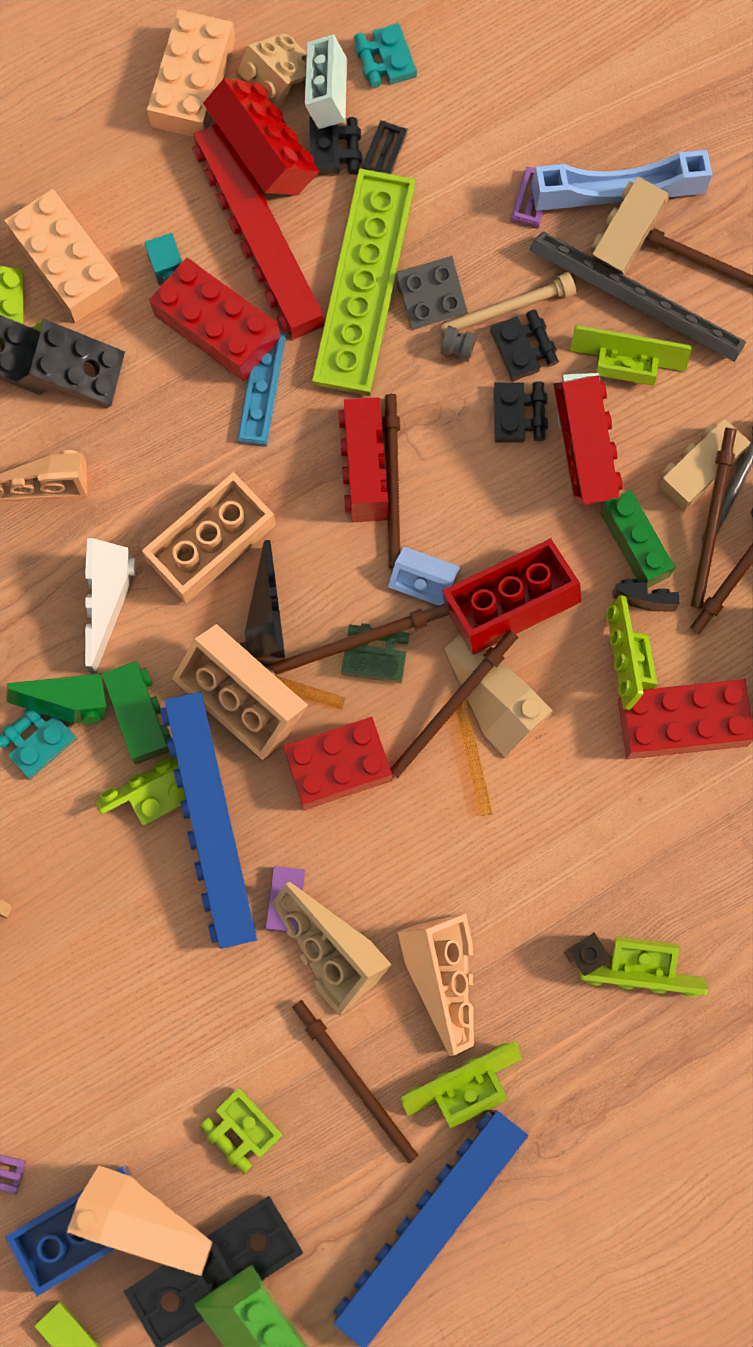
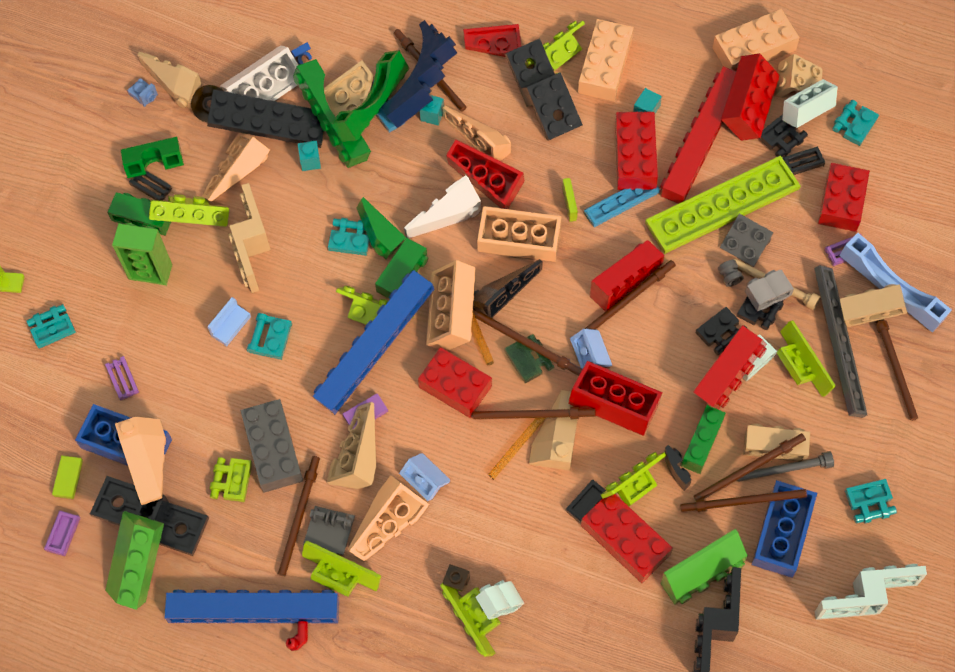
camera: 55 degrees right, 10 degrees down
none -> light blue panel [208,297,251,347]
none -> dark grey brick [240,399,303,493]
none -> teal plate [246,313,292,360]
none -> red arm [286,621,308,651]
none -> dark grey hinge [303,506,355,555]
none -> light blue panel [399,453,450,501]
none -> red wedge [446,139,525,209]
none -> light aqua brick [476,580,525,620]
none -> lime tile [562,178,578,222]
none -> black tile [565,479,606,524]
none -> light grey brick [745,270,794,311]
none -> red brick [818,163,870,232]

